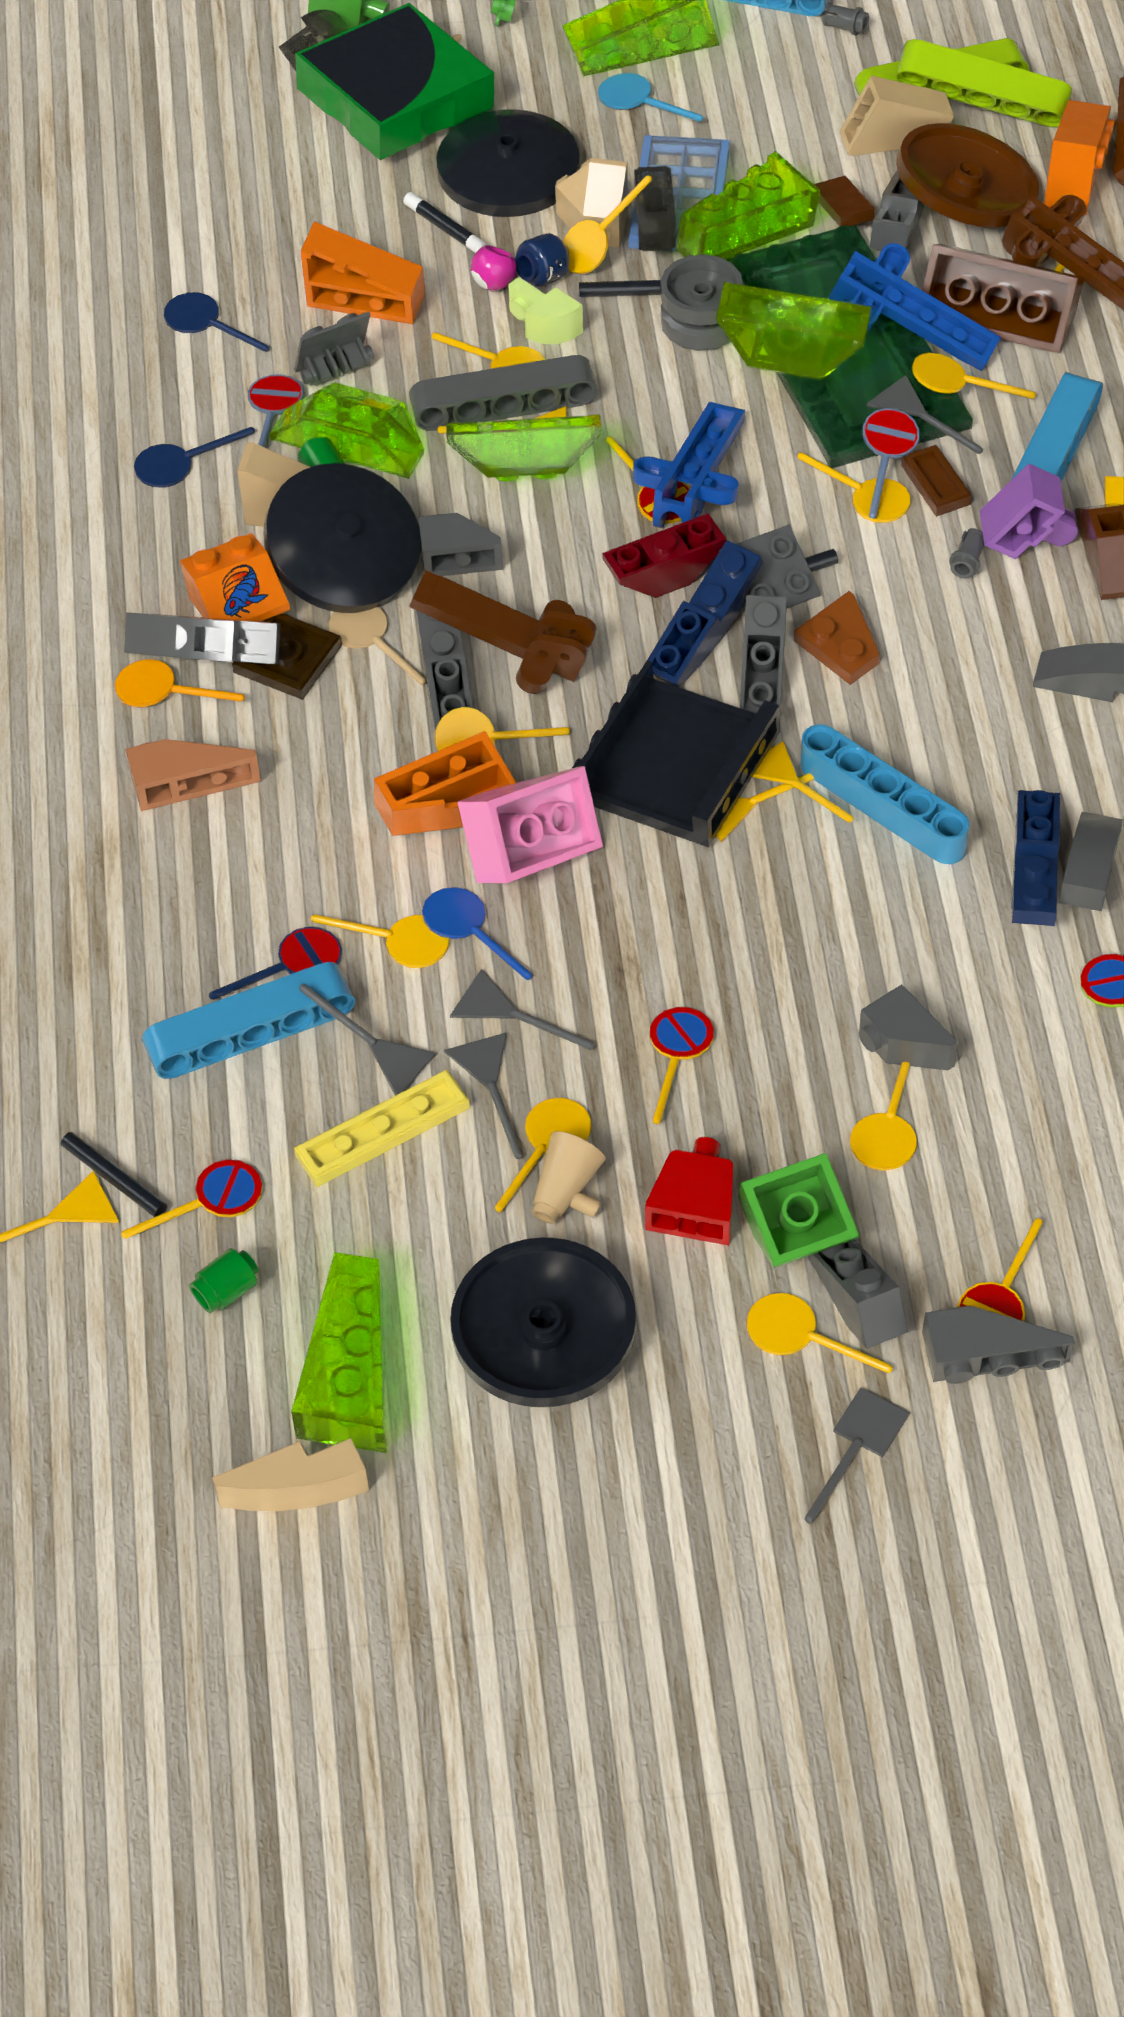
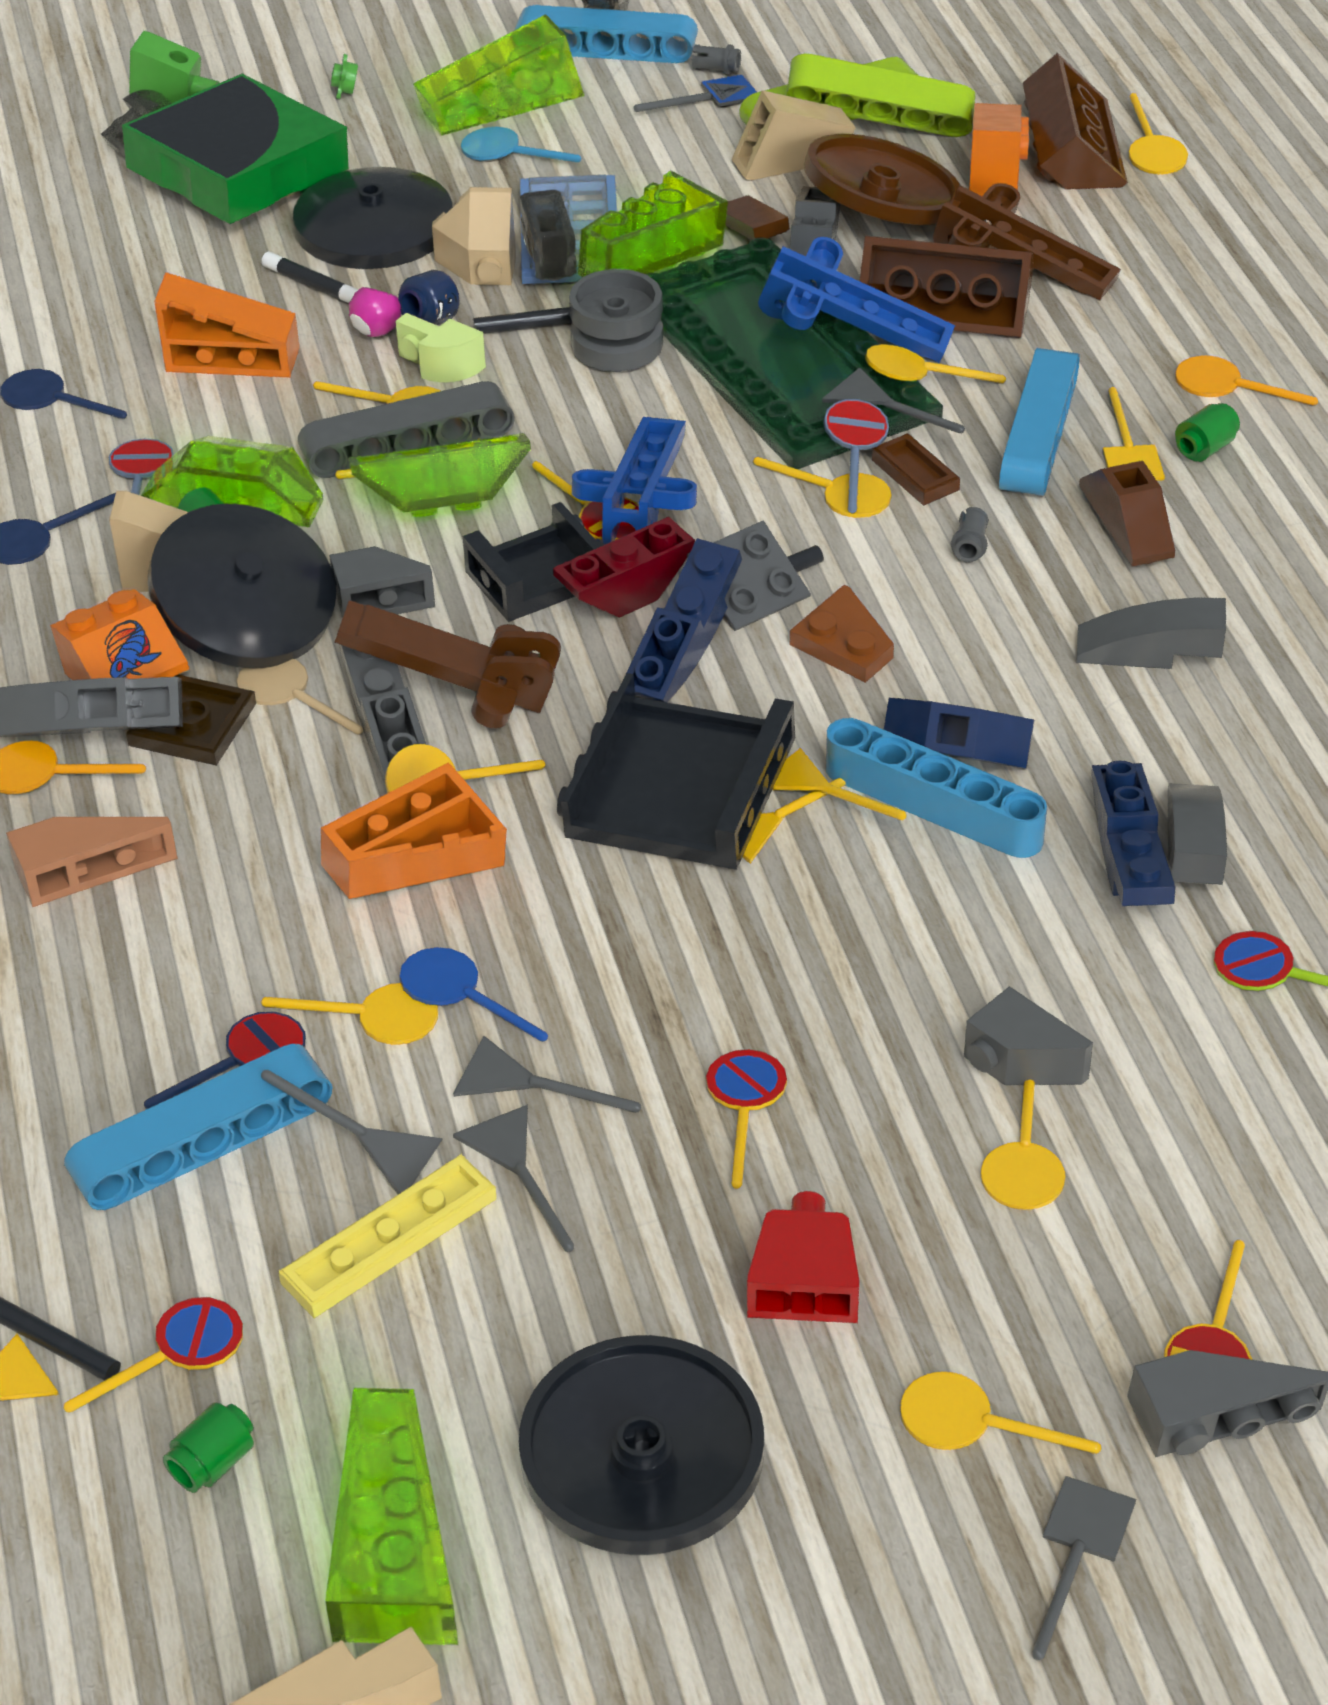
camera: 10 degrees left, 10 degrees down
dark grey hinge [294,312,374,386] -> none
bright pink slope [457,766,603,884] -> none
yellow piece [495,1098,591,1212] -> none
tan piece [531,1131,606,1224] -> none
yellow piece [563,175,652,275] -> none
clear neon green wedge [716,282,872,380] -> none
bright green slope [738,1153,860,1268] -> none
dark grey slope [740,595,787,714] -> none
dark grey slope [808,1239,908,1349] -> none
medium lavender brick [980,463,1078,559] -> none
none -> black panel [462,502,604,622]
none -> piece [633,75,757,112]
none -> dark blue slope [883,697,1035,769]

